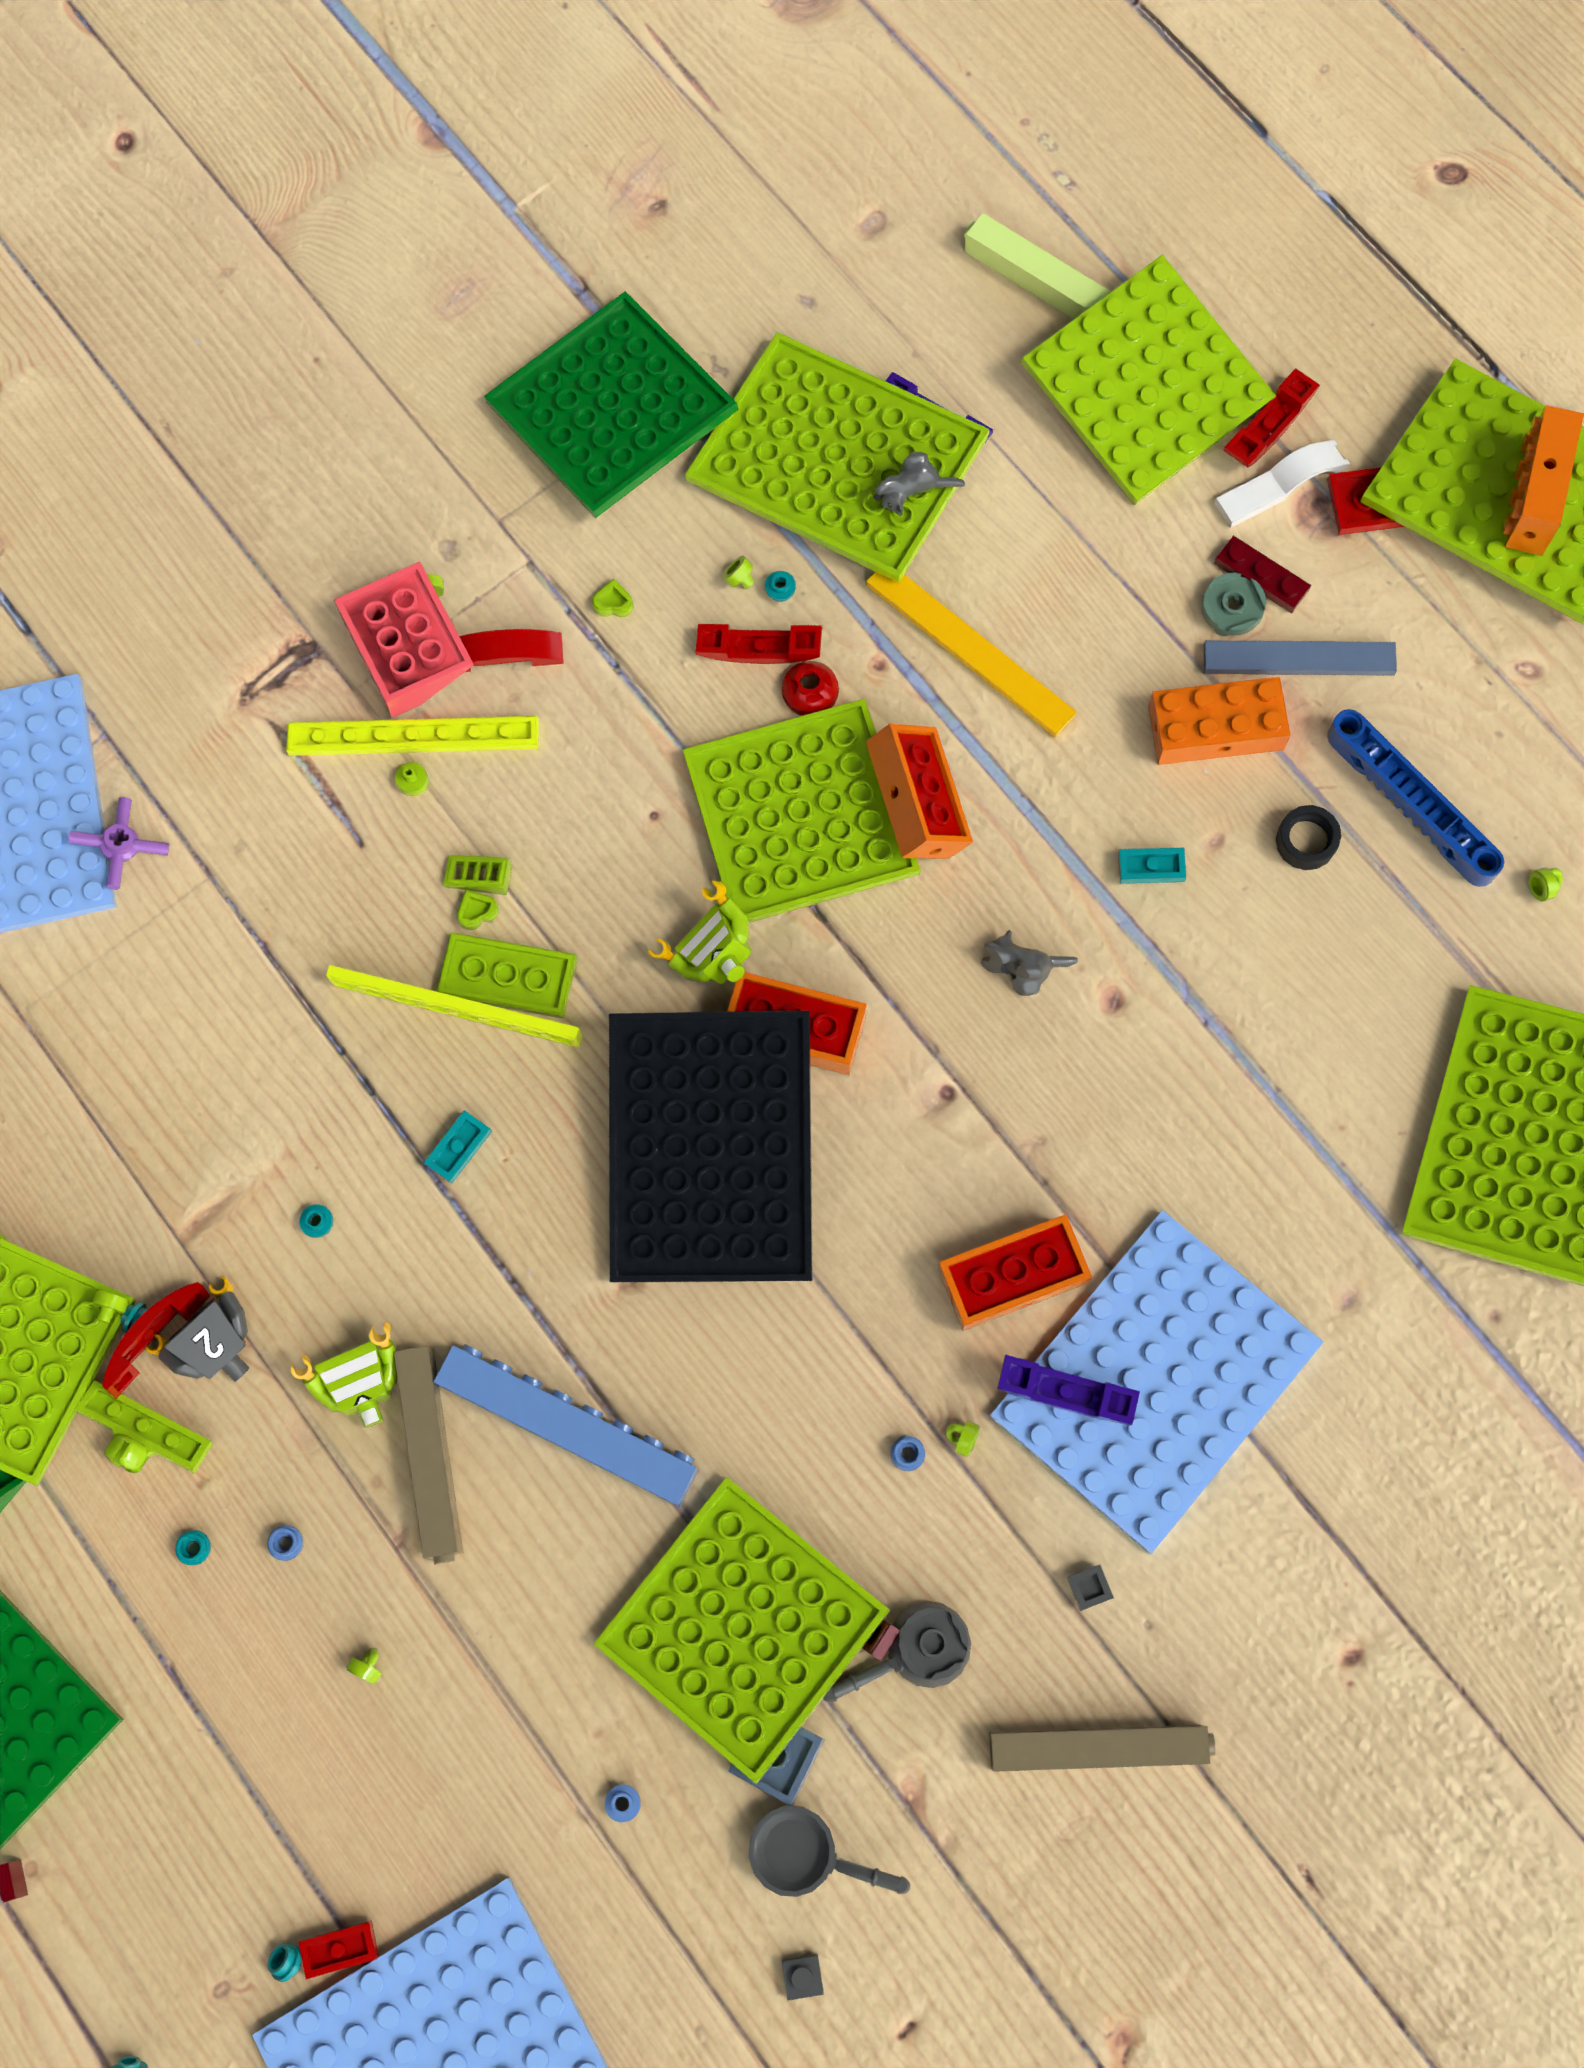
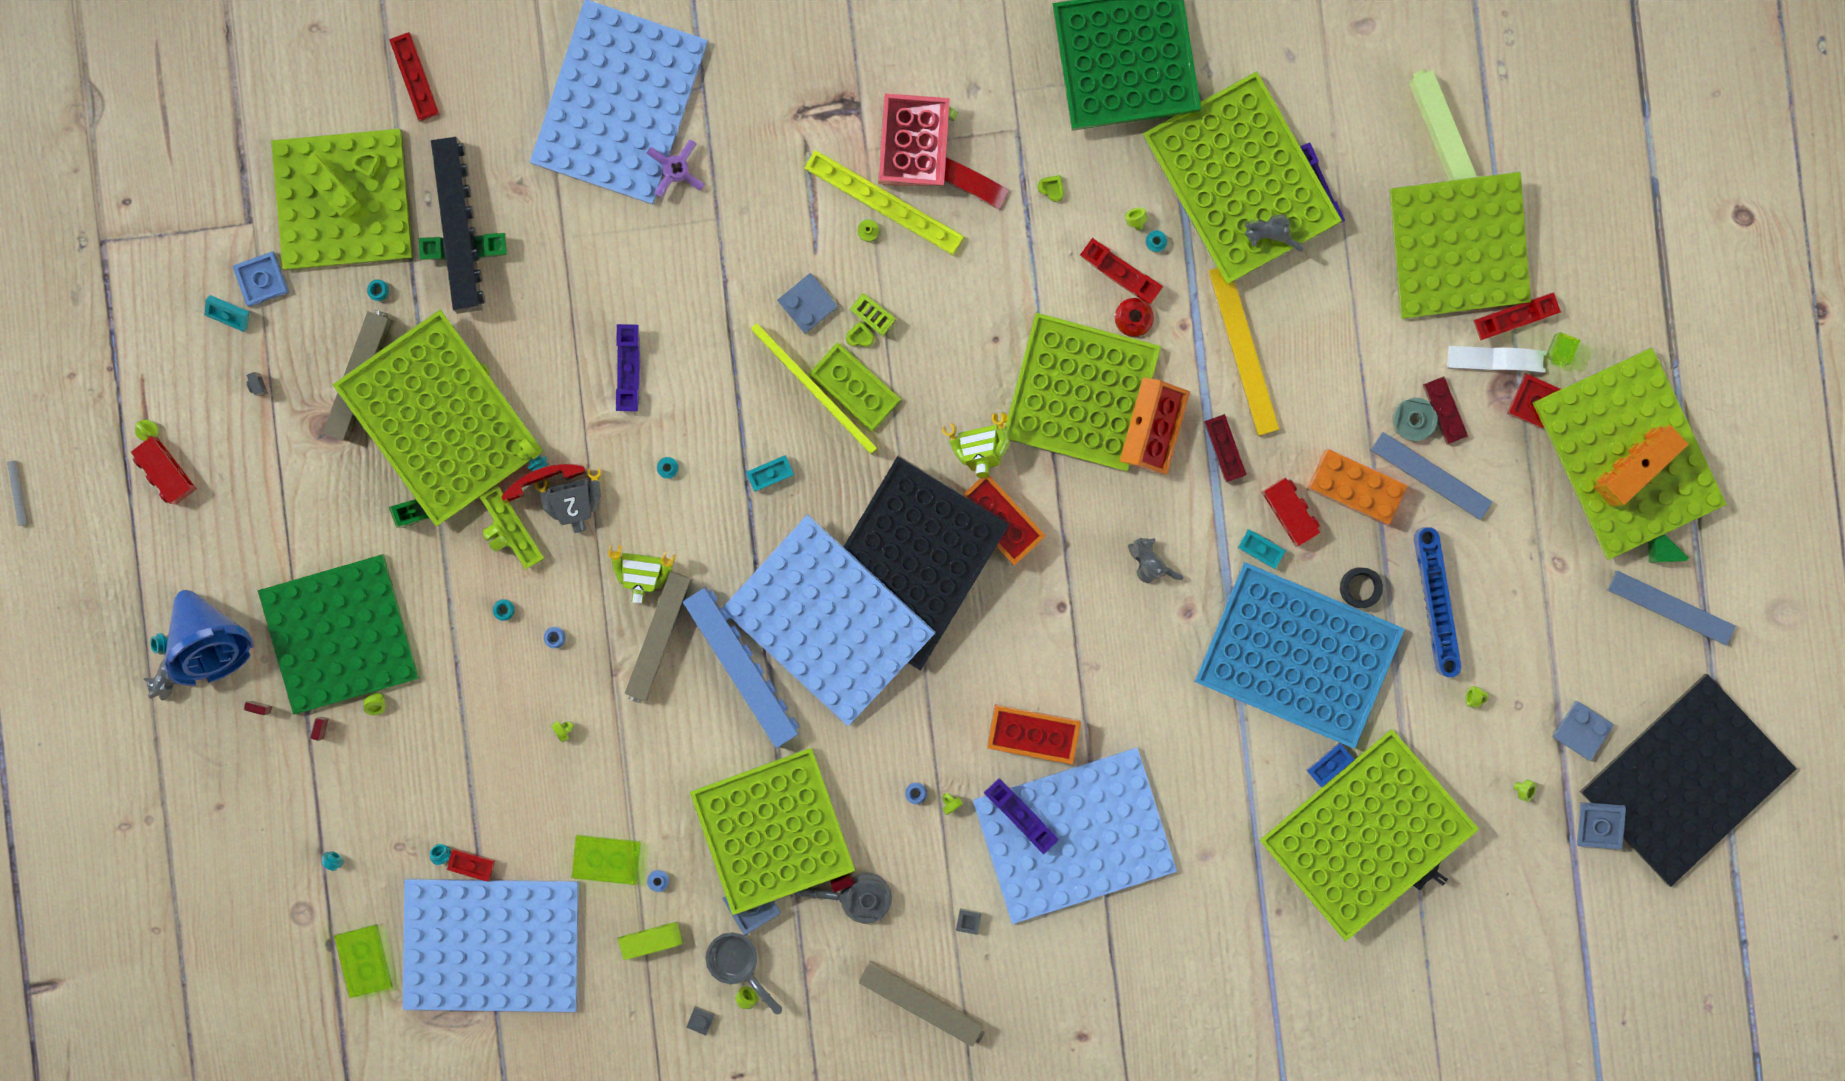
camera: 20 degrees right, 15 degrees up
none -> lime tile [363,693,386,715]
none -> clear neon green tile [571,834,641,885]
none -> dark purple slope [616,324,640,412]
none -> lime beam [617,922,683,960]
none -> light blue plate [723,514,936,726]
none -> lime tile [735,986,759,1009]
none -> sand blue plate [777,273,838,334]
none -> dark azure plate [1194,562,1405,749]
none -> dark red plate [1204,414,1247,482]
none -> red brick [1261,478,1320,547]
none -> blue plate [1306,743,1354,788]
none -> clear neon green brick [1545,332,1581,367]

